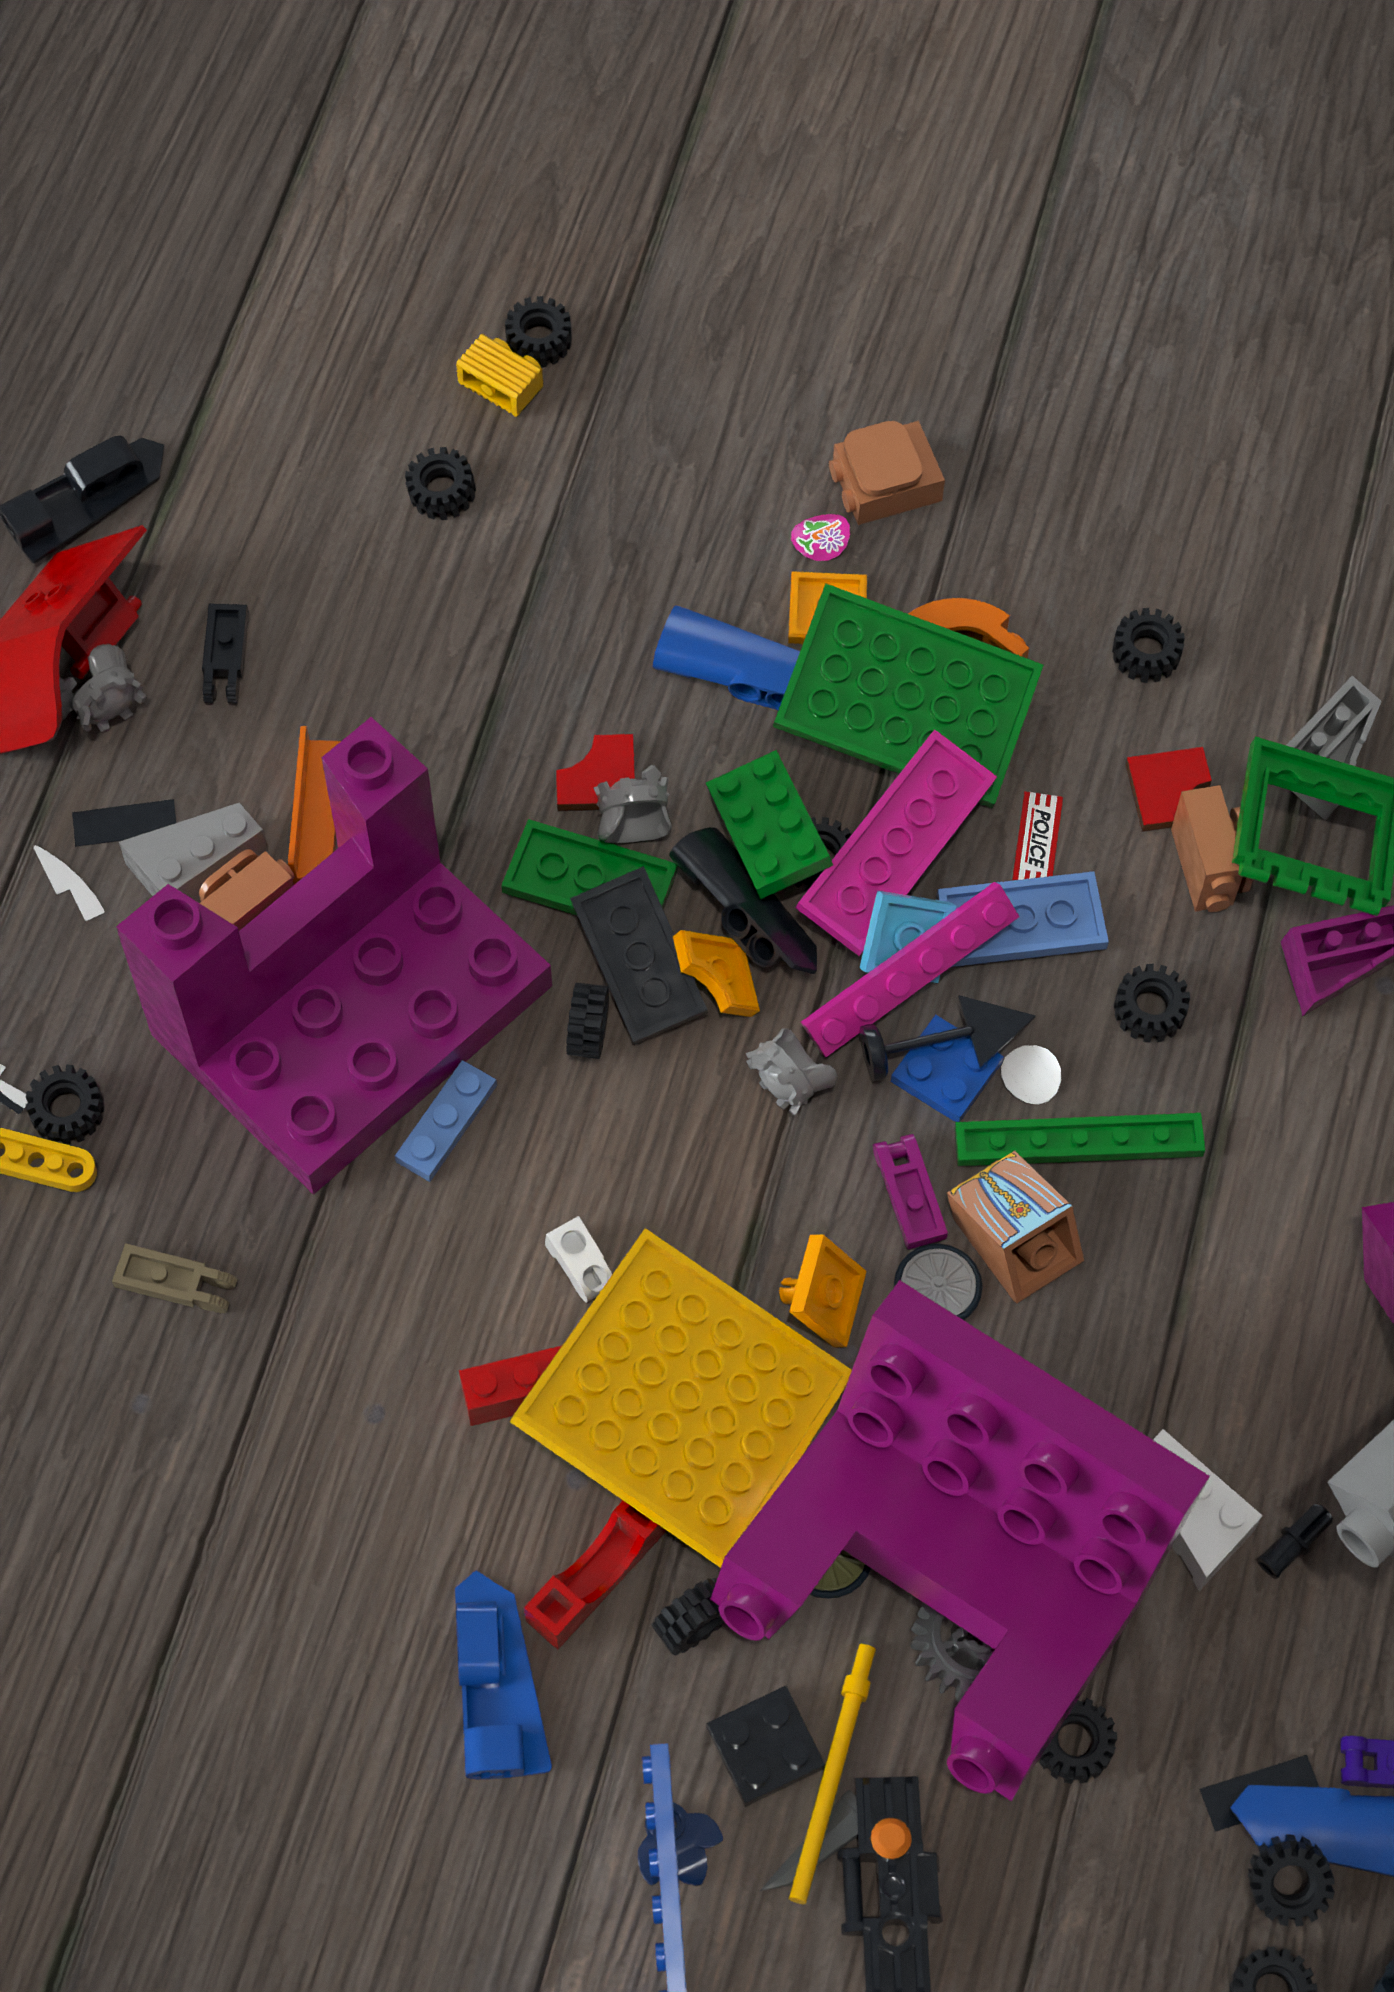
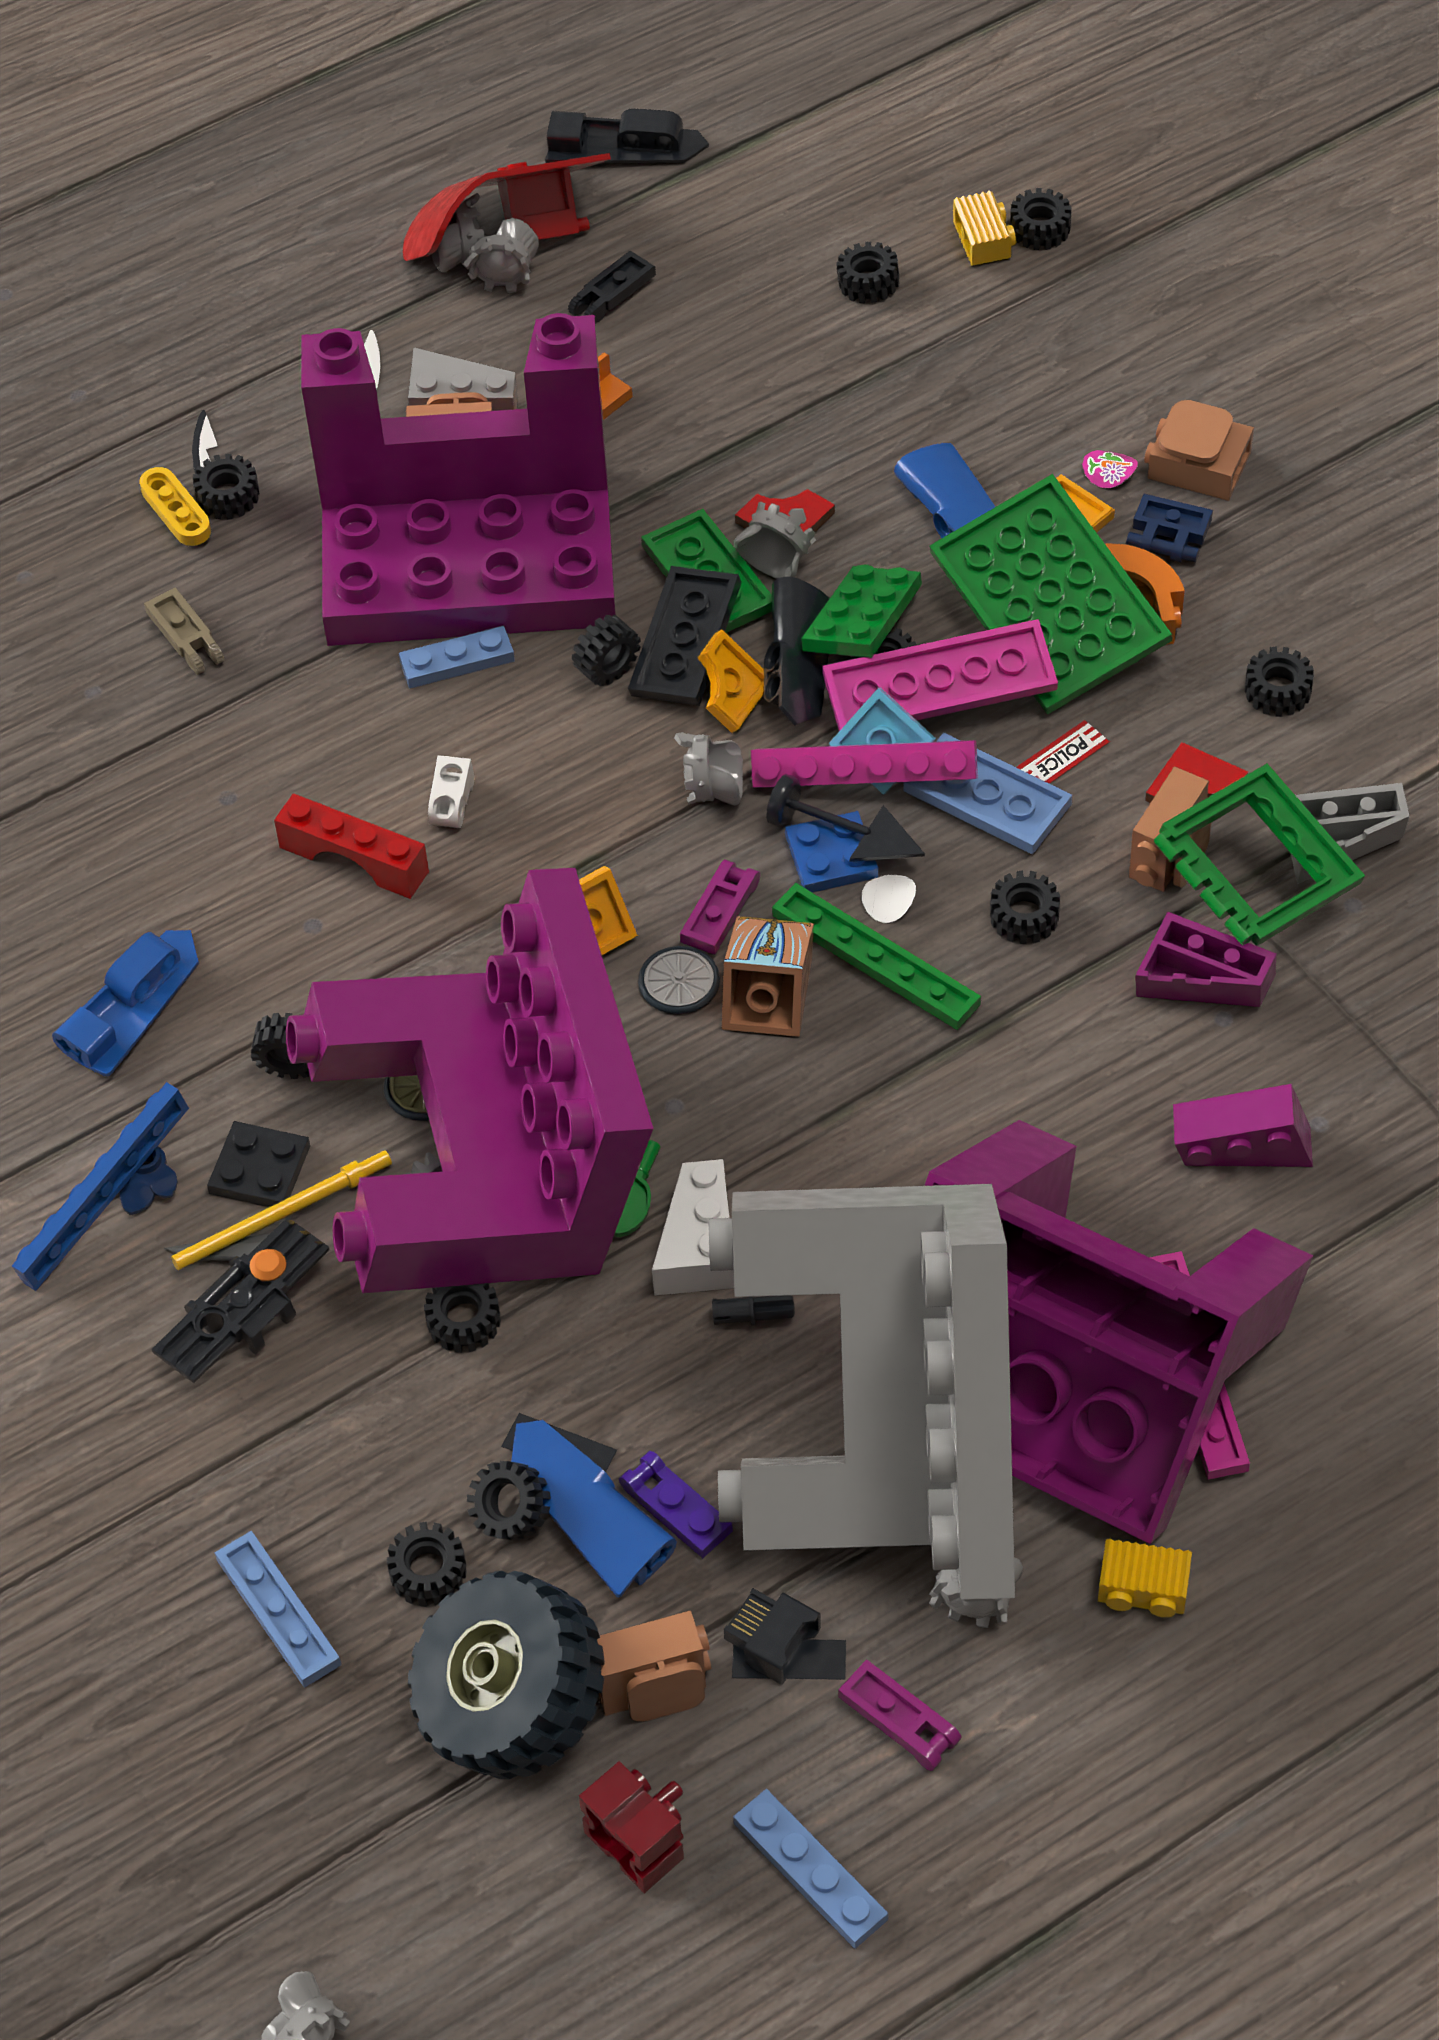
camera: 45 degrees right, 10 degrees down
black sticker [72,799,176,847] -> none
yellow plate [510,1228,852,1568] -> none
red arch [524,1500,667,1650] -> none
none -> dark blue plate [1126,494,1213,563]

